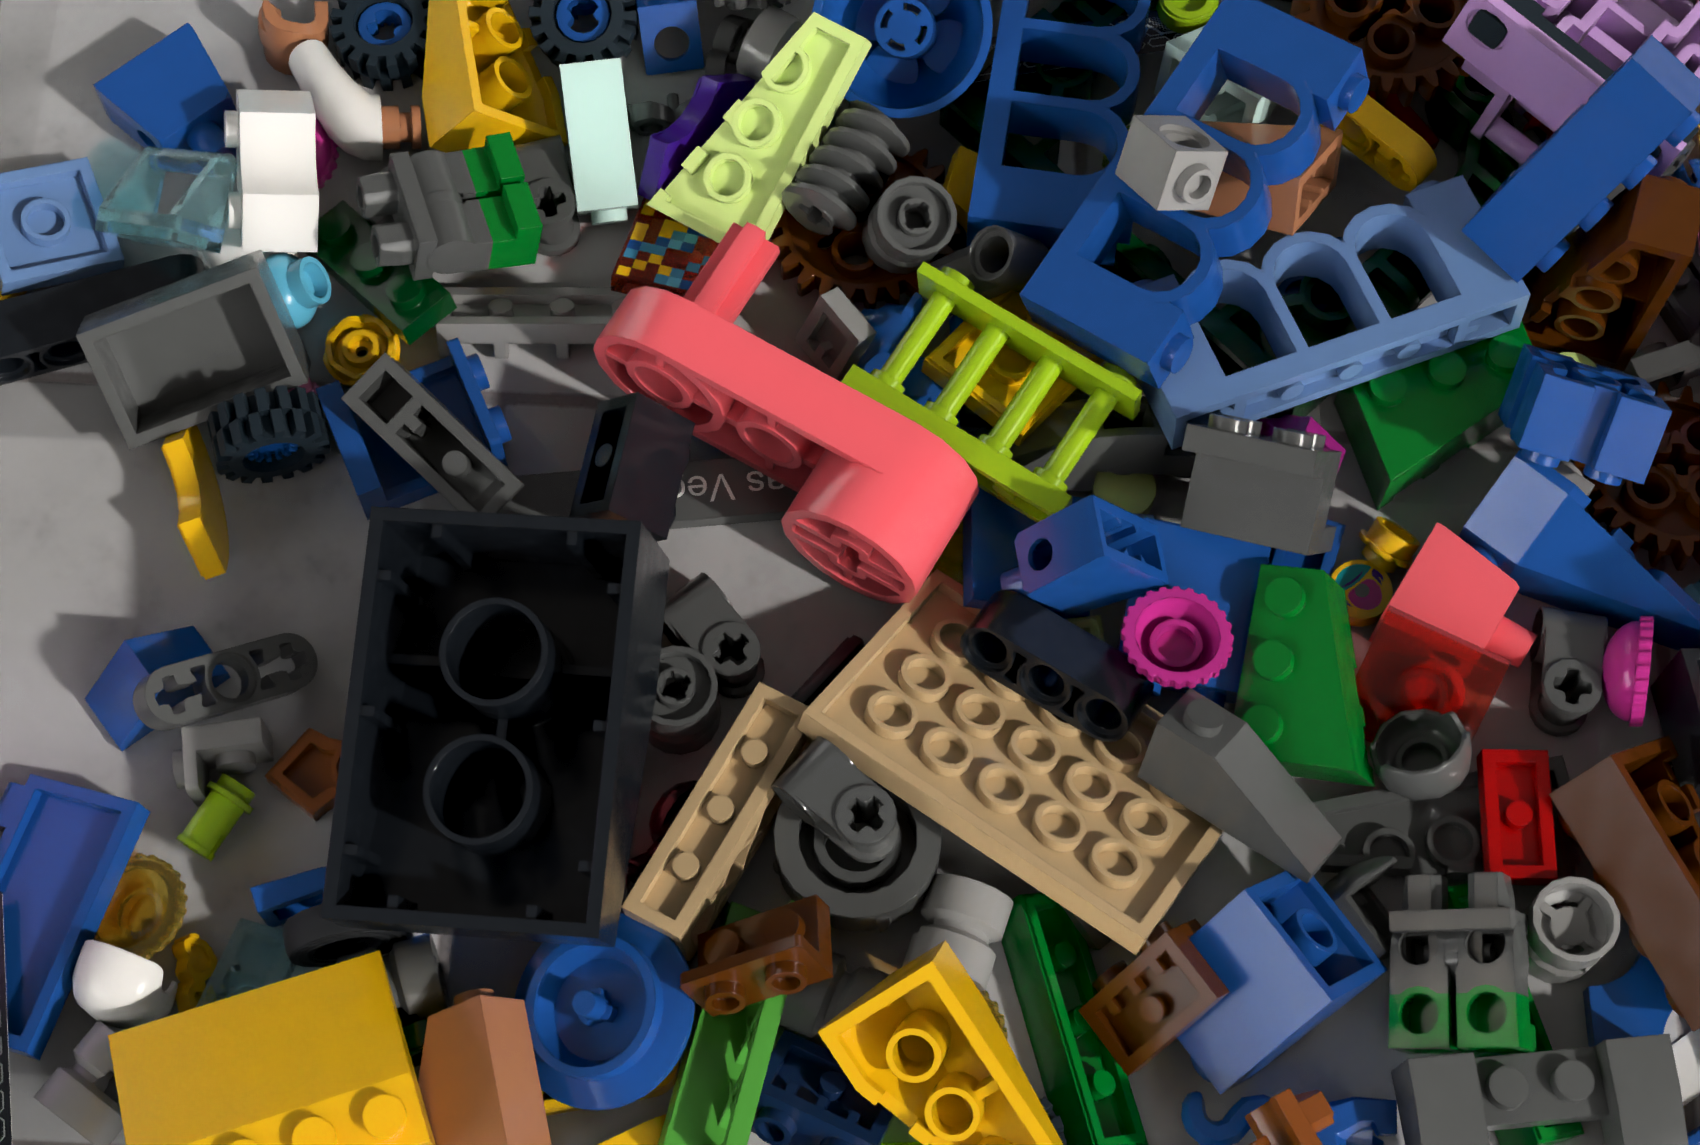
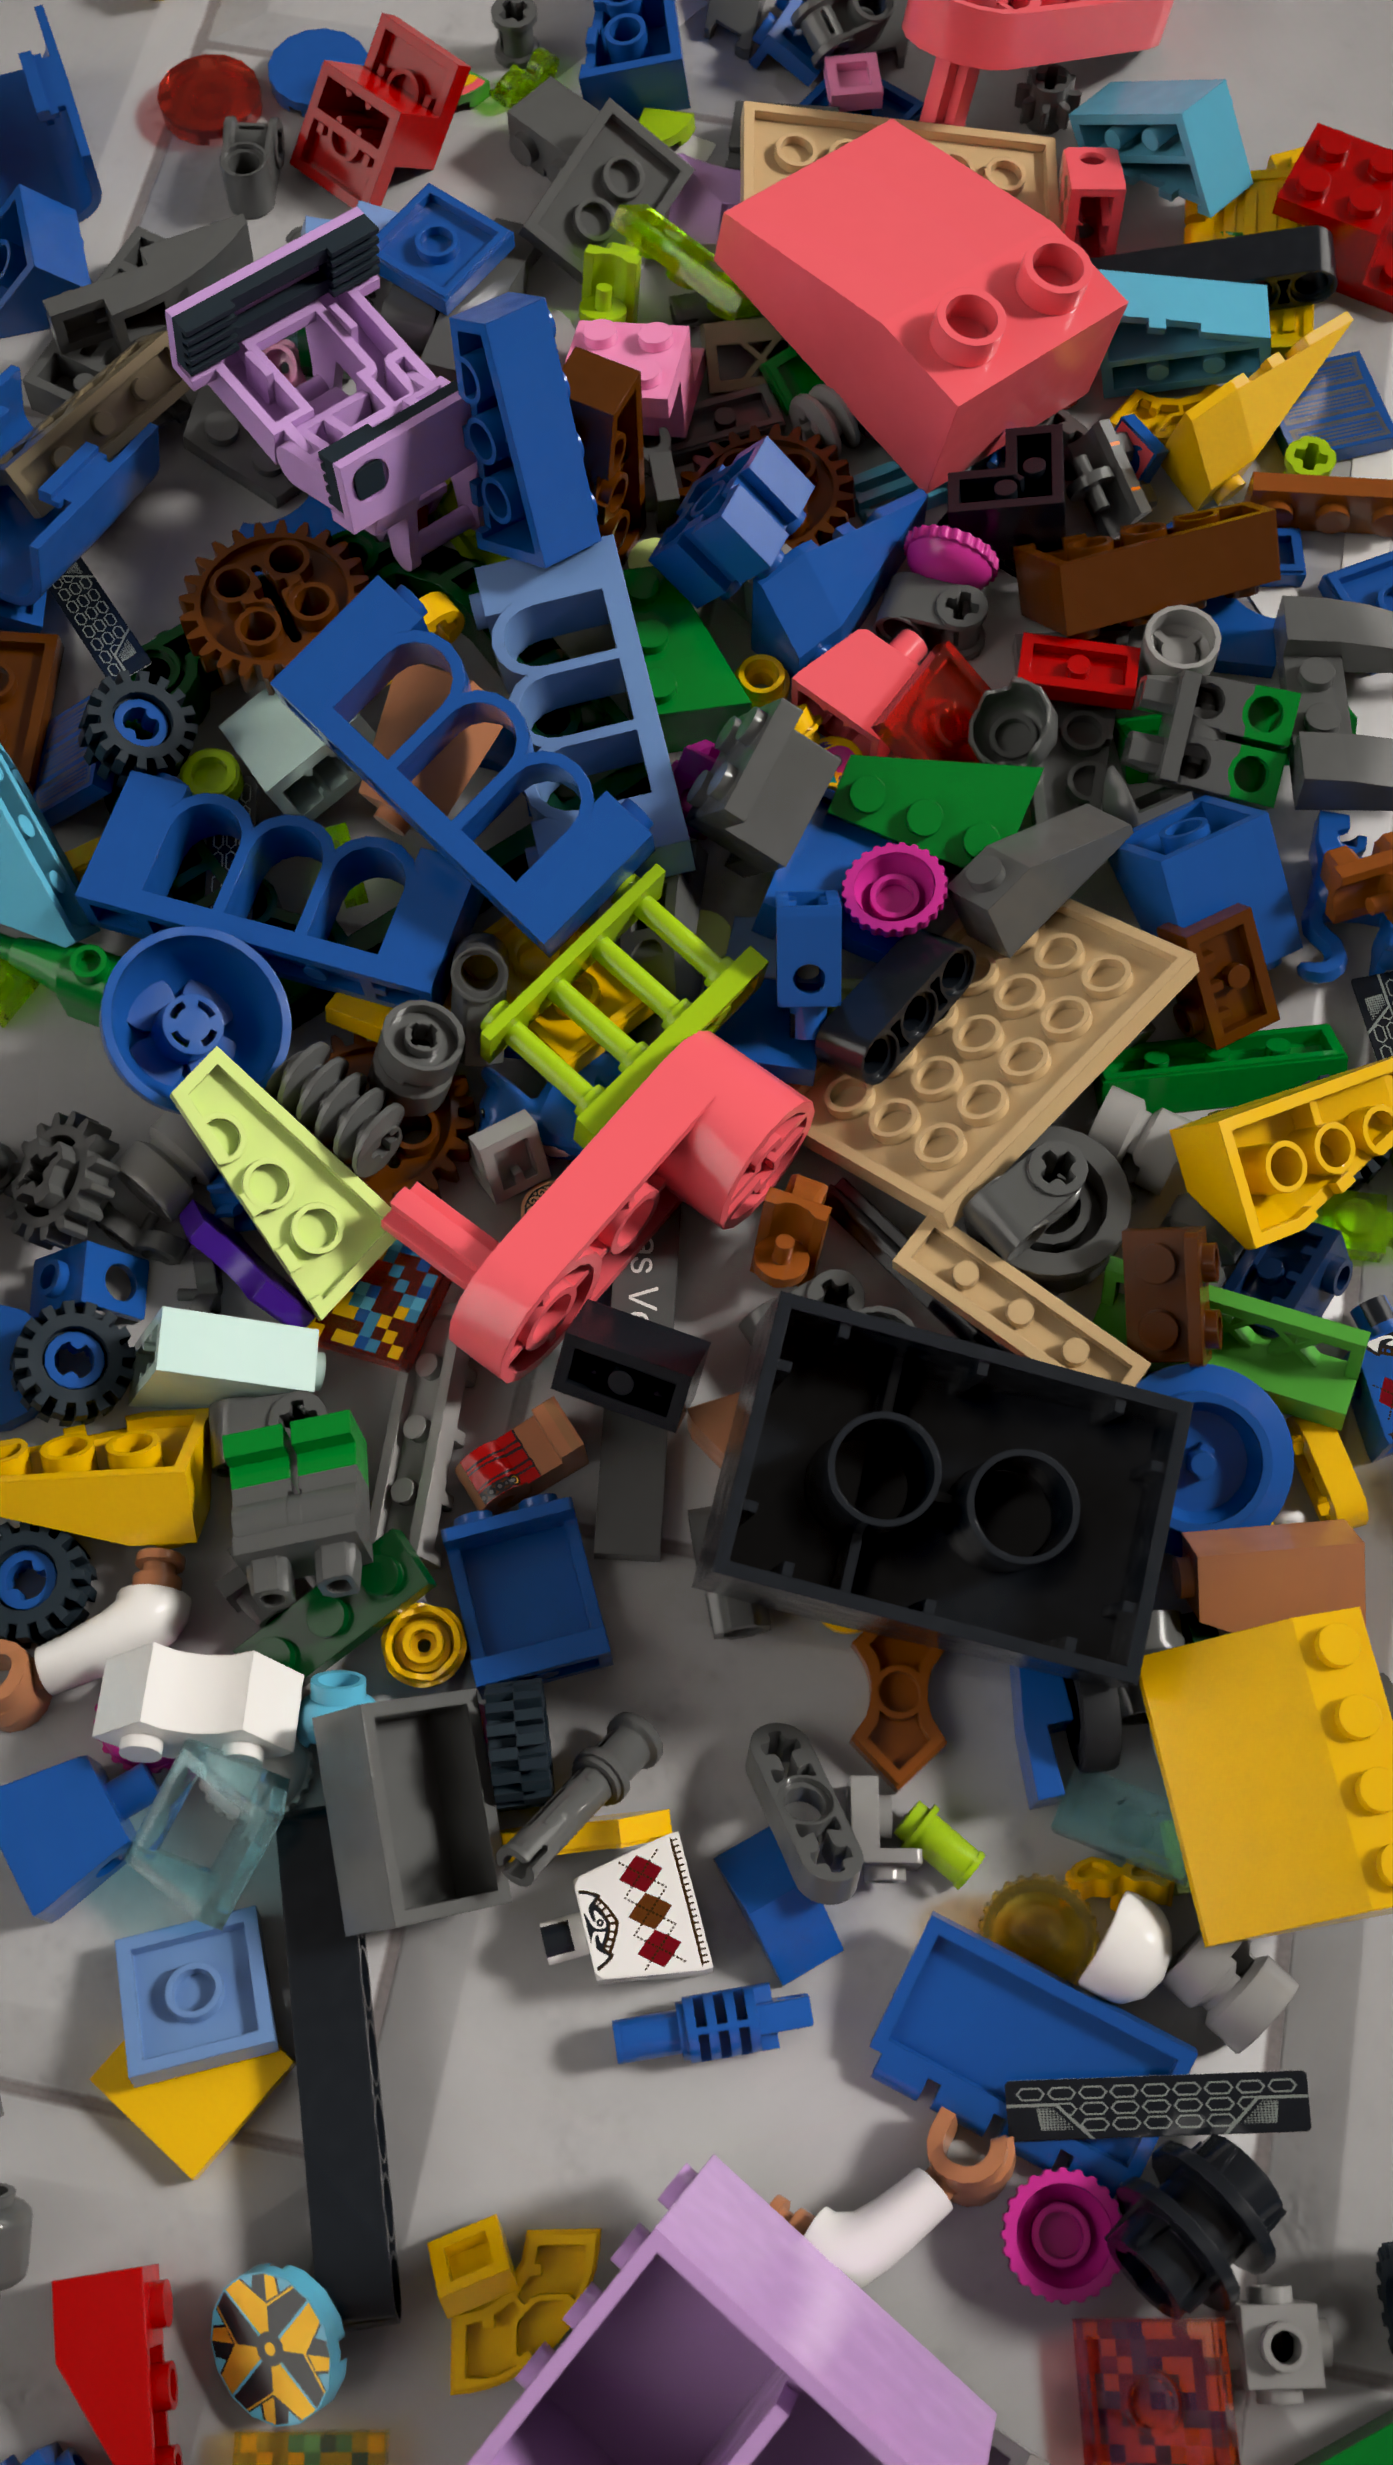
camera: 80 degrees left, 0 degrees up
dark grey slope [341,353,524,513] -> none
light grey brick [1115,115,1229,211] -> none
none -> leg [455,1396,589,1516]
none -> dark grey pin [496,1712,663,1887]
none -> white torso [539,1831,714,1985]
none -> blue hinge [612,1982,814,2065]
none -> yellow plate [734,654,790,709]
none -> dark orange hips [750,1174,832,1288]

